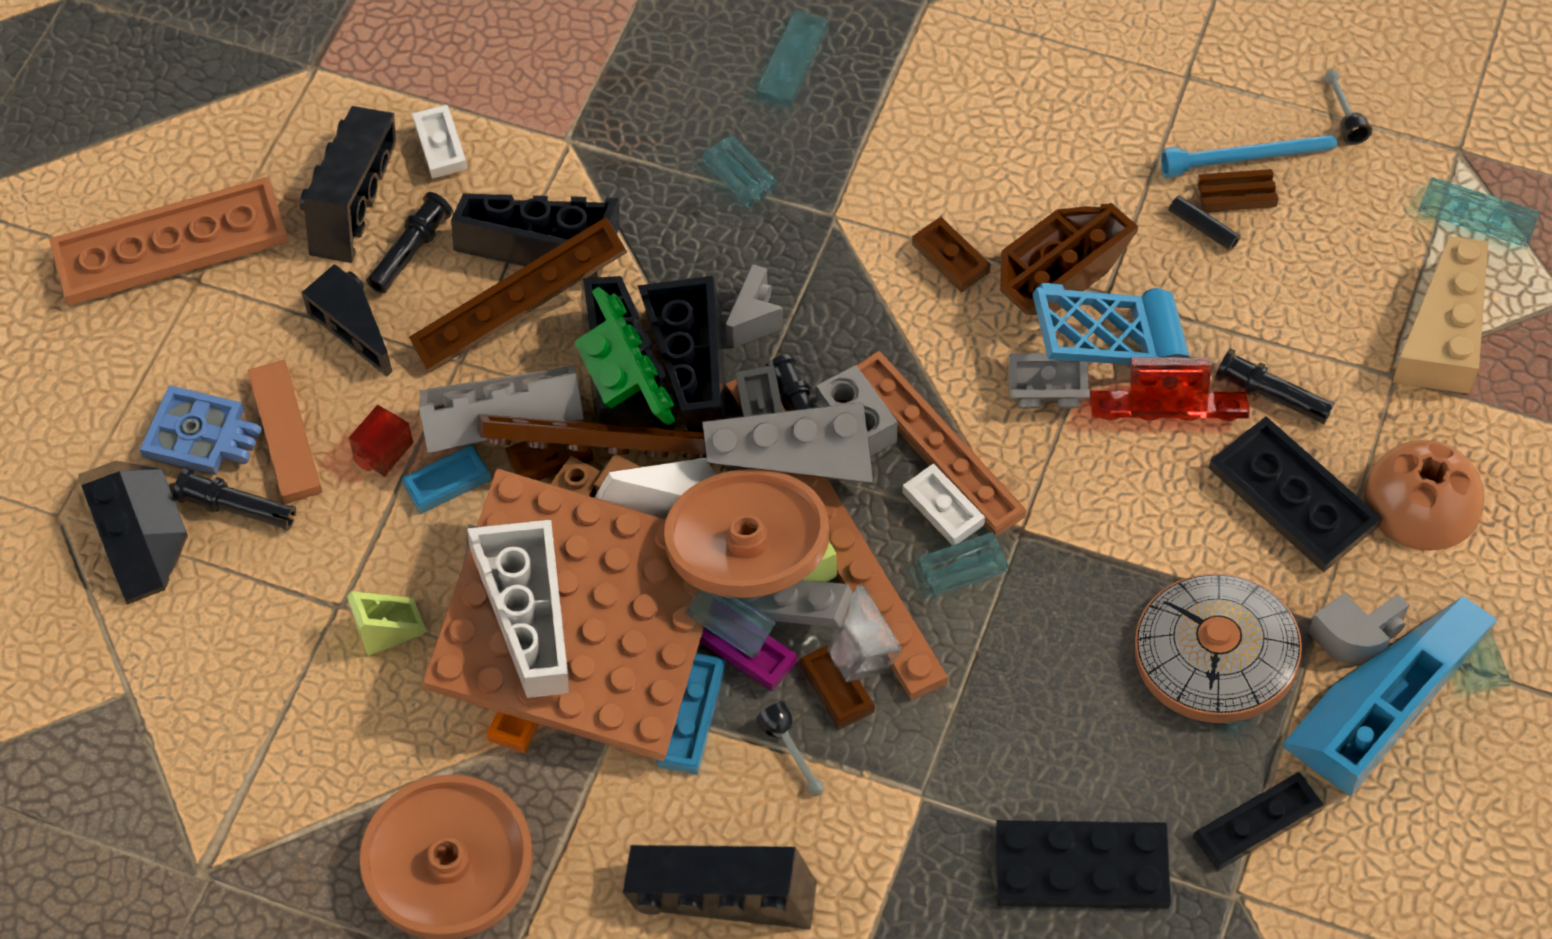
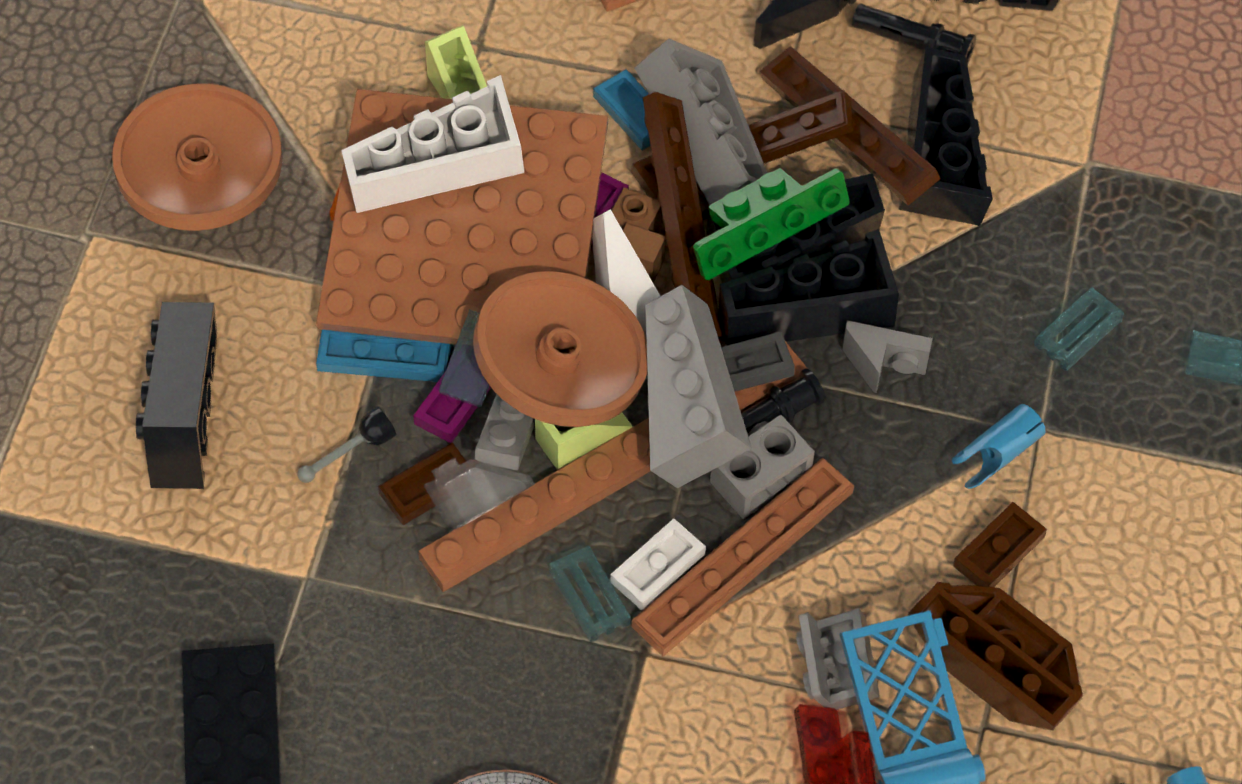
camera: 80 degrees right, 0 degrees up
clear red brick [348,404,413,476] -> none
white plate [412,104,468,179] -> none
none -> reddish brown tile [748,90,854,164]
none -> dark azure piece [951,404,1046,489]

